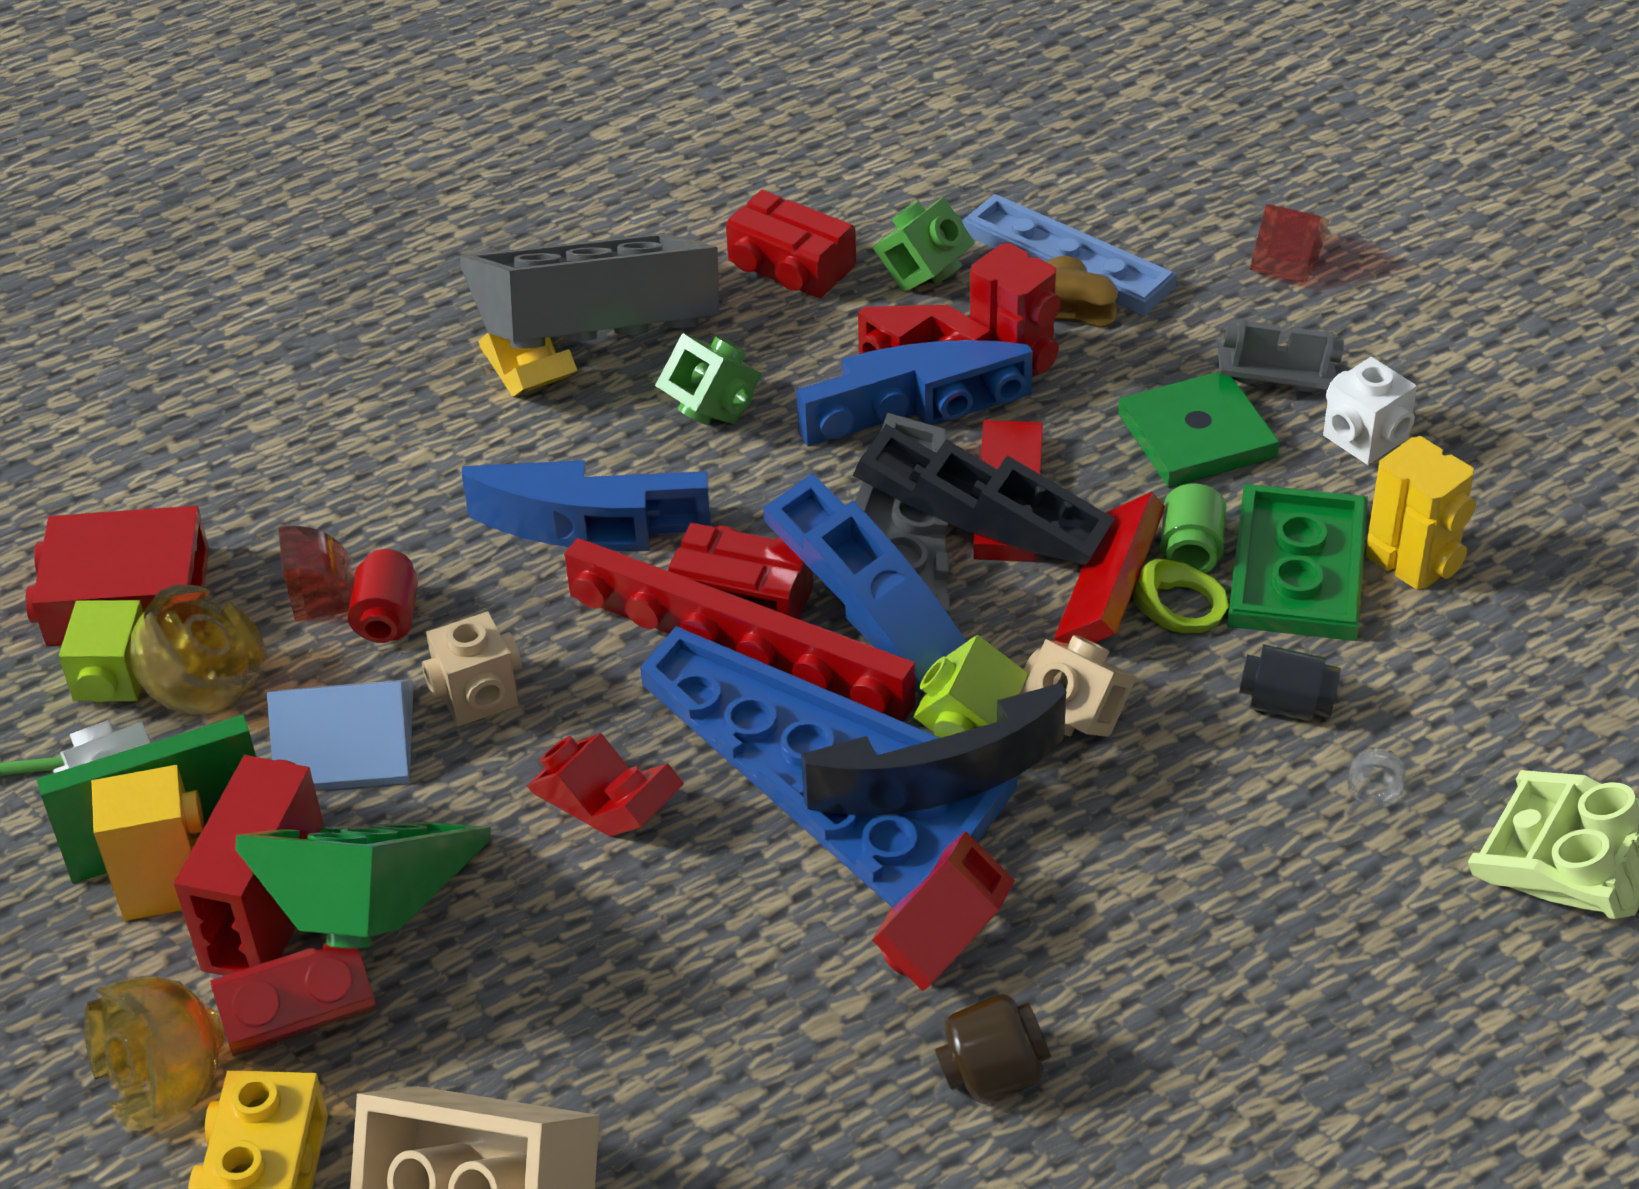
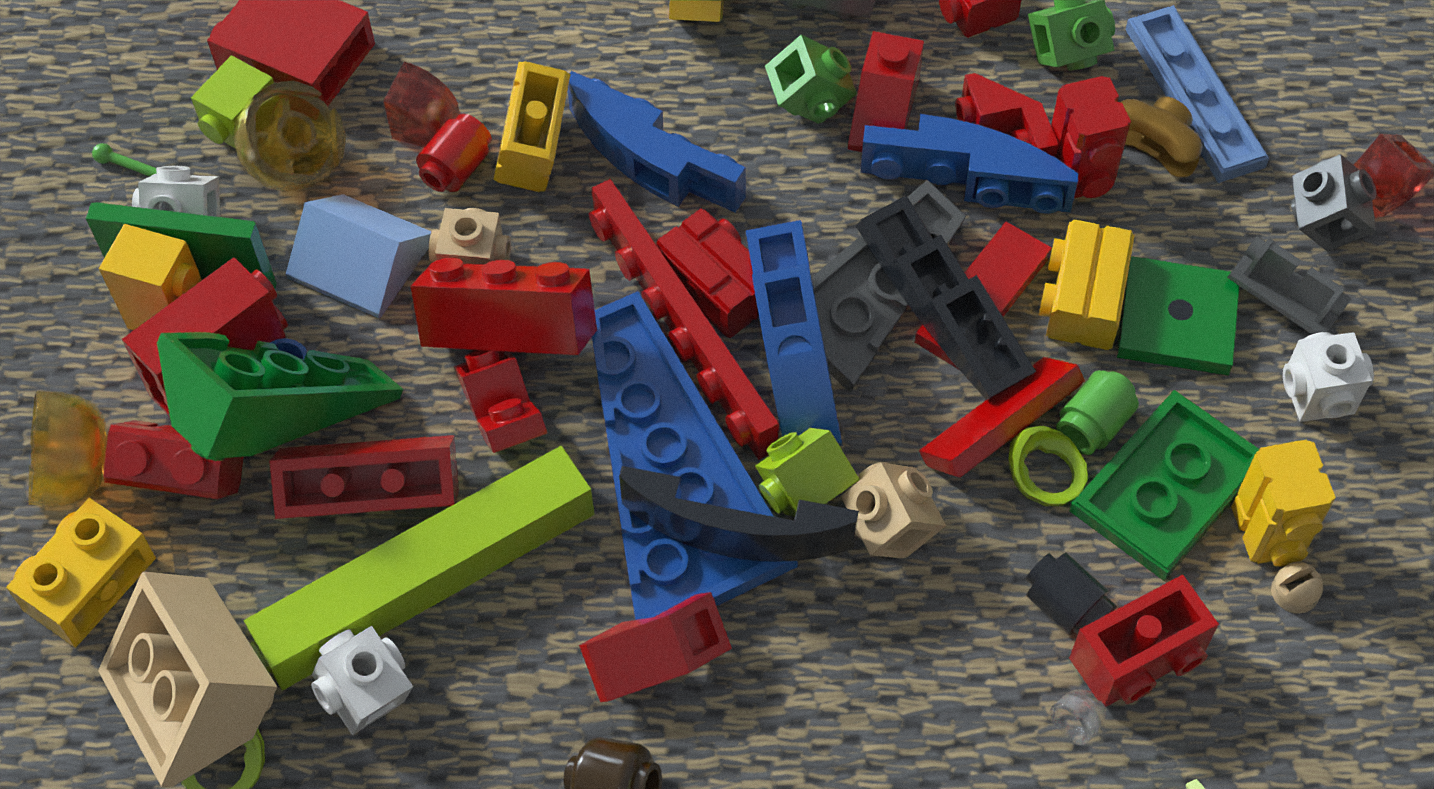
camera: 30 degrees right, 15 degrees up
none -> lime brick [243,446,595,691]
none -> red brick [269,435,459,519]
none -> white brick [311,626,413,735]
none -> red brick [411,258,597,355]
none -> yellow brick [493,61,571,192]
none -> red slope [848,31,924,152]
none -> yellow brick [1039,219,1135,350]
none -> red brick [1069,574,1219,708]
none -> tan hinge [1271,561,1323,614]
none -> dark grey brick [1291,154,1377,251]

